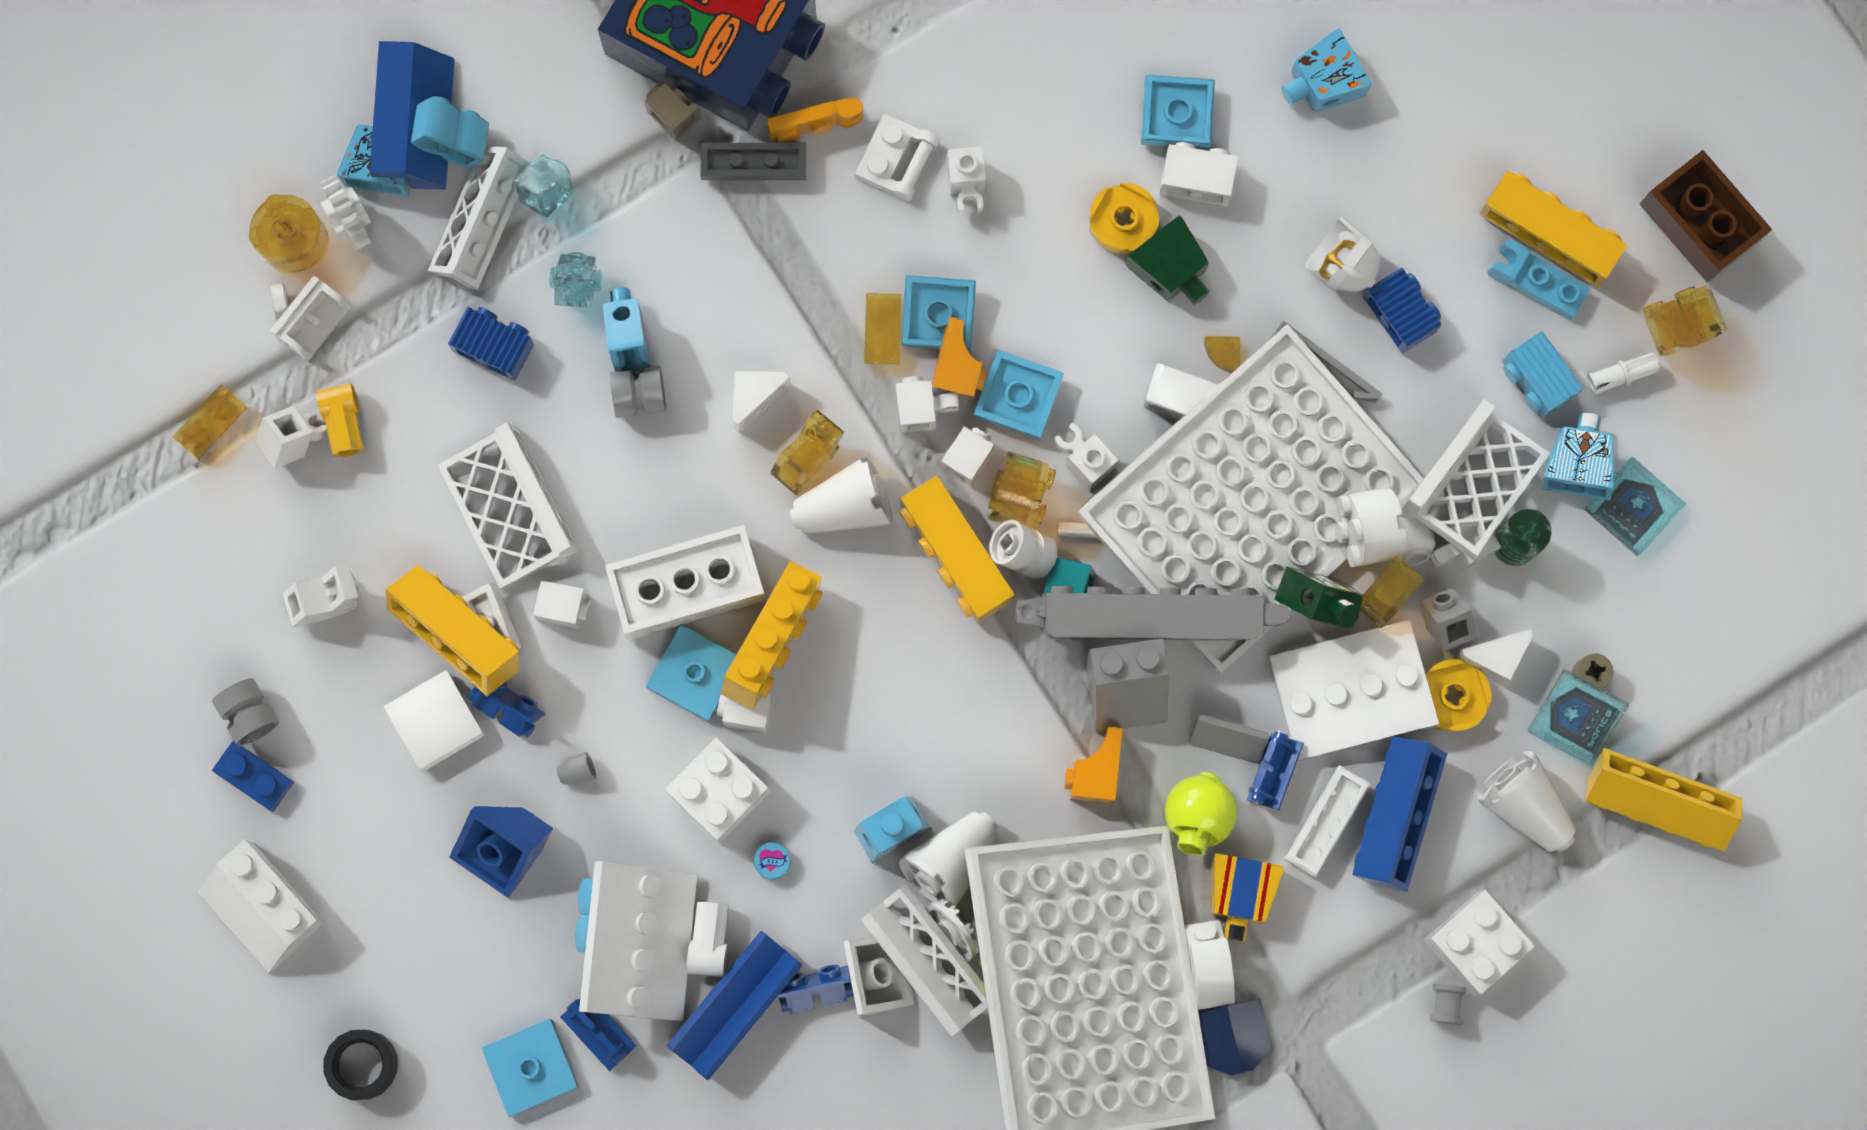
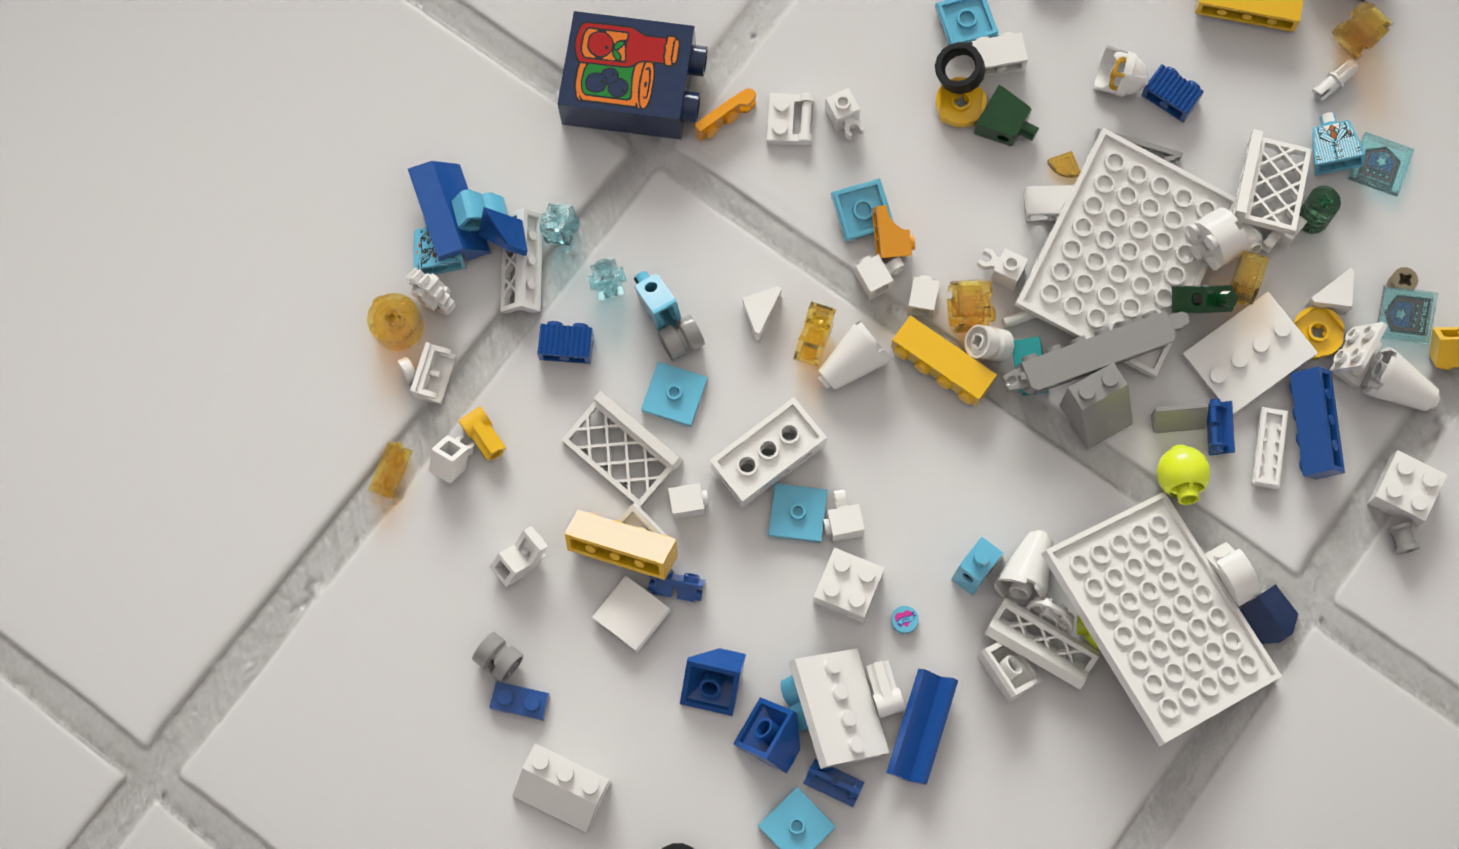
camera: 15 degrees left, 5 degrees down
light grey hose [557,752,596,785] -> none
dark tan brick [644,83,701,141] -> none
dark grey plate [700,142,806,180] -> none
yellow brick [721,561,824,710] -> none
blue hinge [778,965,854,1014] -> none
clear yellow slope [864,293,901,364] -> none
medium azure plate [973,350,1064,441] -> none
light orange arch [1064,727,1123,804] -> none
torso [1211,853,1284,943] -> none
light grey brick [1420,588,1477,651] -> none
medium azure plate [1487,240,1590,320] -> none
medium azure brick [1503,331,1584,418] -> none
none -> blue slope [478,207,528,256]
none -> medium azure plate [641,362,708,427]
none -> blue slope [733,697,800,774]
none -> black tyre [935,42,986,94]
none -> white bracket [1330,322,1388,388]

